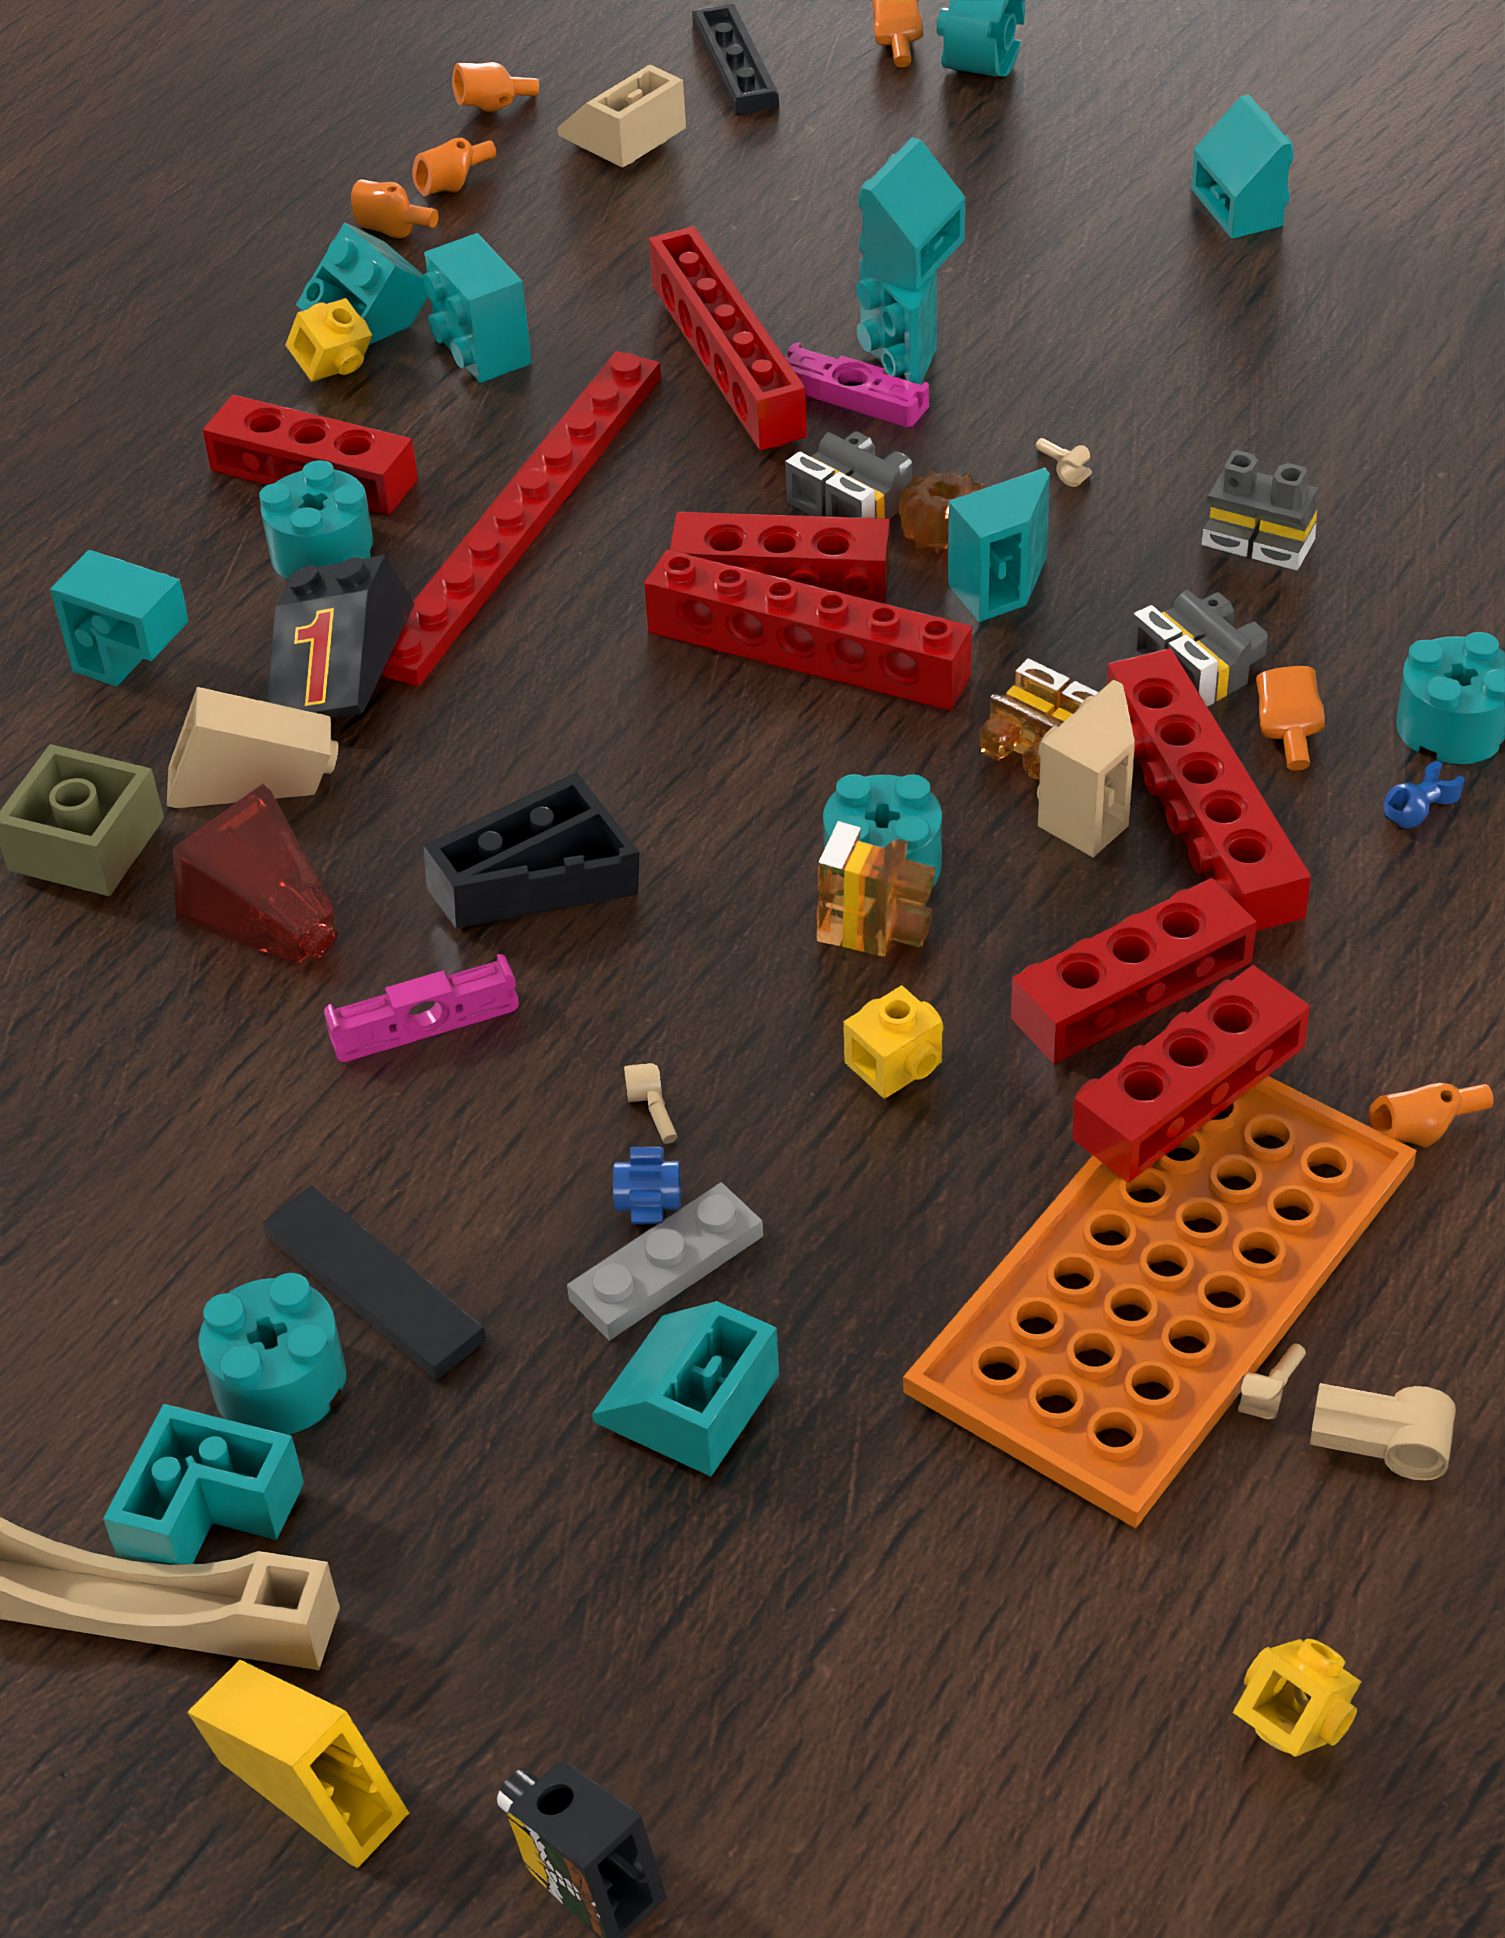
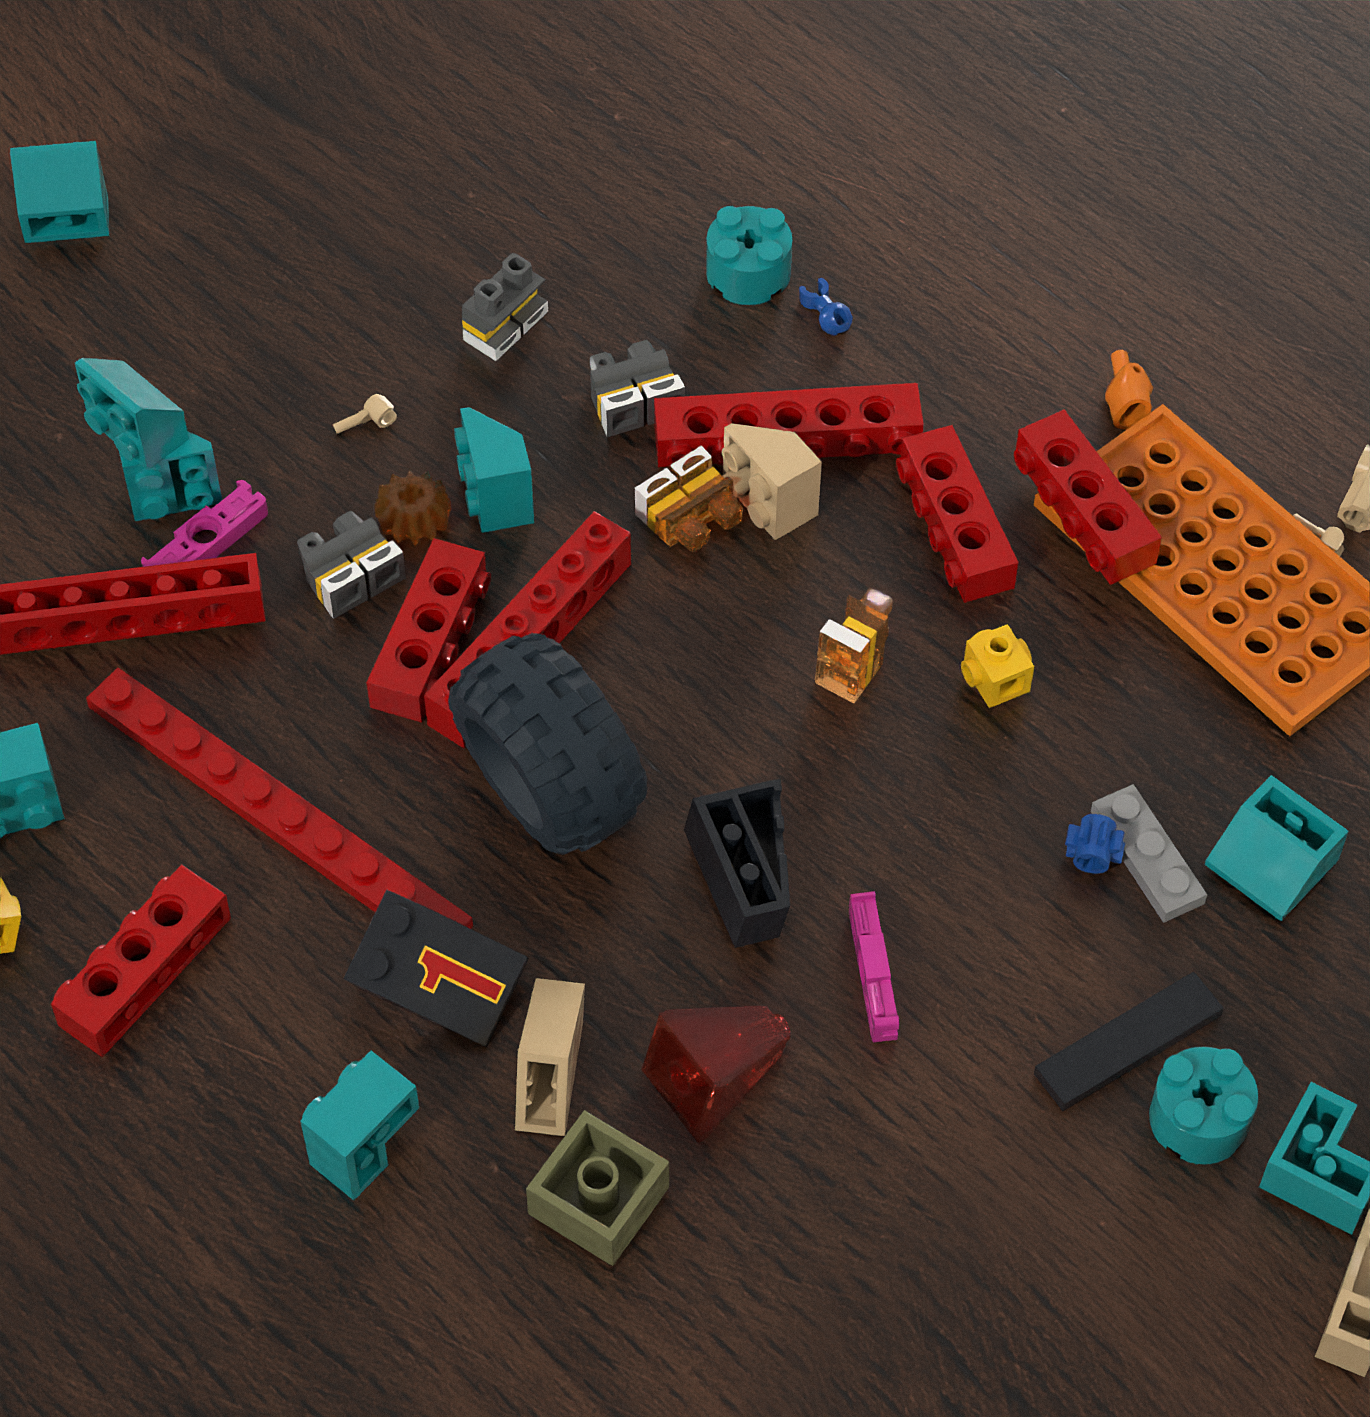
camera: 80 degrees left, 10 degrees up
teal brick [259,460,374,580] -> none
tan hand [624,1063,678,1144] -> none
teal brick [823,774,942,908] -> none
orange piece [1256,666,1325,771] -> none
none -> black wheel [448,633,648,855]

